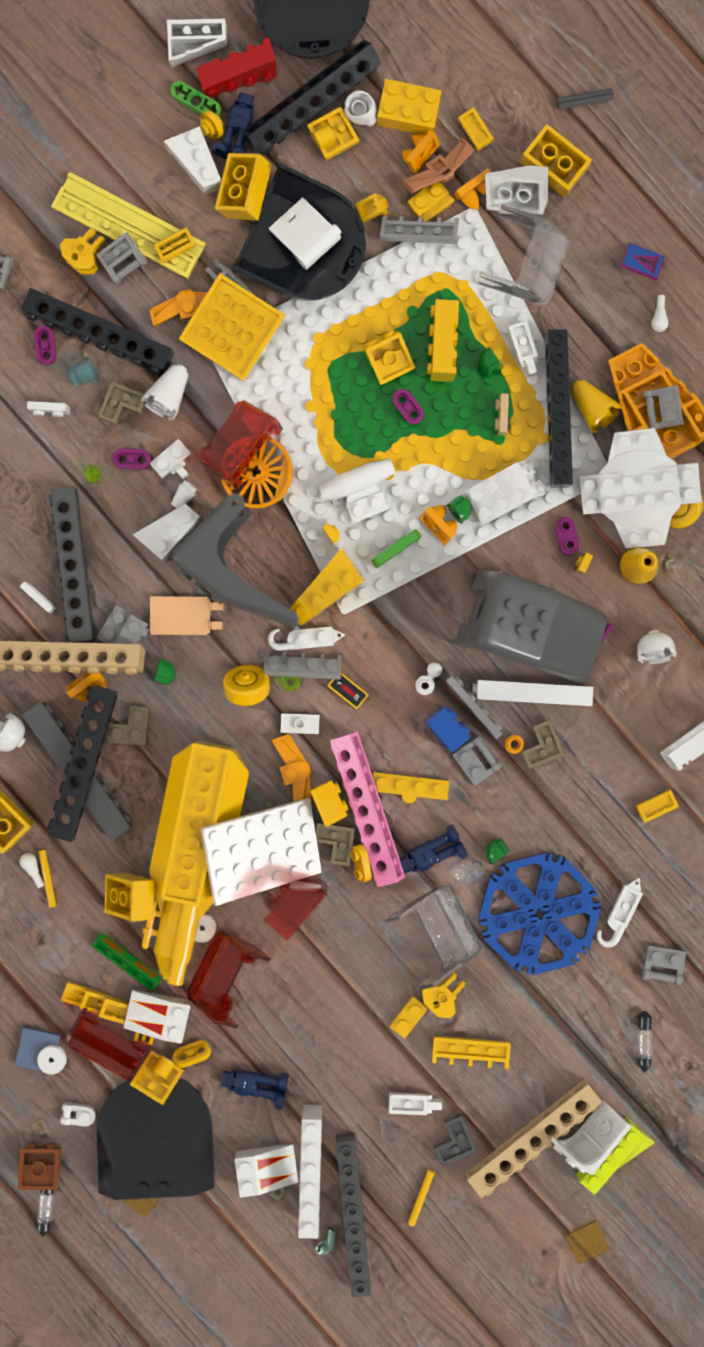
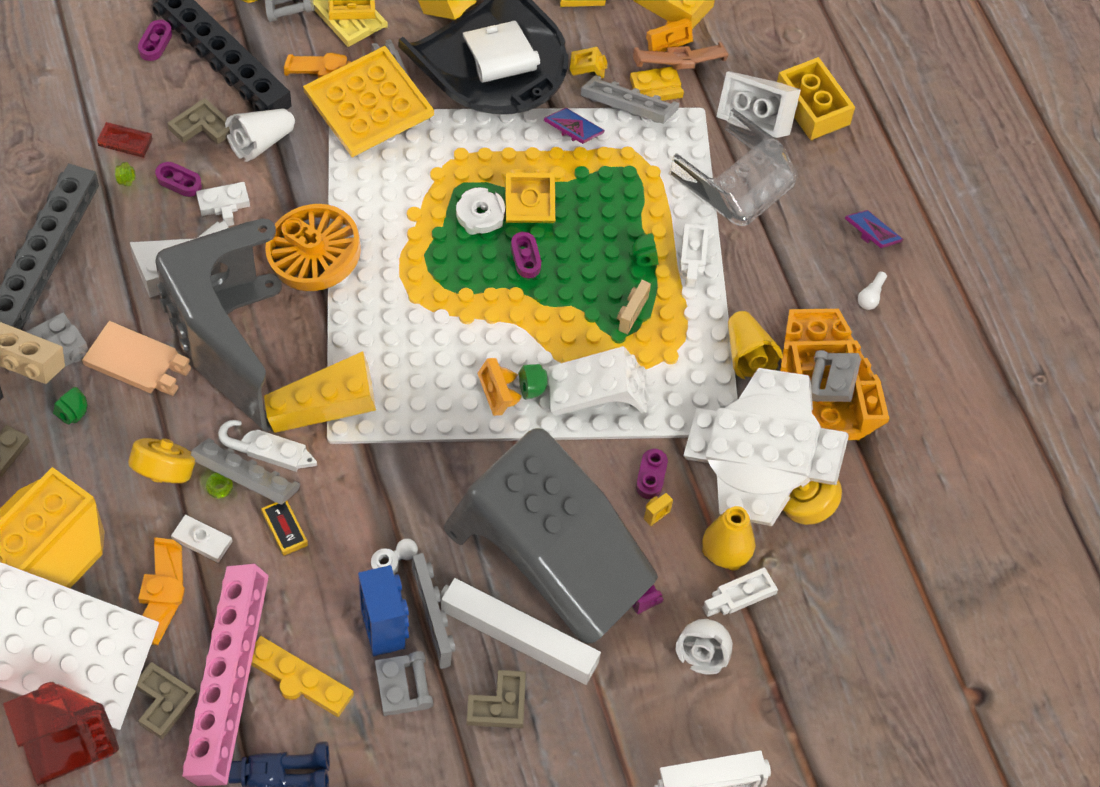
camera: 20 degrees right, 30 degrees down
white plate [27,401,70,417] -> none
clear light blue piece [68,357,99,387] -> none
clear red windscreen [198,400,283,490] -> none
yellow slope [310,779,349,827] -> none
white plate [318,458,396,523] -> none
yellow plate [322,523,340,545] -> none
yellow plate [350,844,372,883] -> none
bright green beam [371,529,422,569] -> none
yellow wedge [427,299,459,382] -> none
light orange tile [453,168,491,210] -> none
yellow plate [457,107,494,152] -> none
light orange plate [505,735,524,754] -> none
black brick [544,329,573,488] -> none
dark grey axle [557,88,614,109] -> none
none -> clear red plate [97,122,153,158]
none -> white plate [456,188,505,235]
none -> piece [543,108,605,144]
none -> white hinge [702,568,778,617]

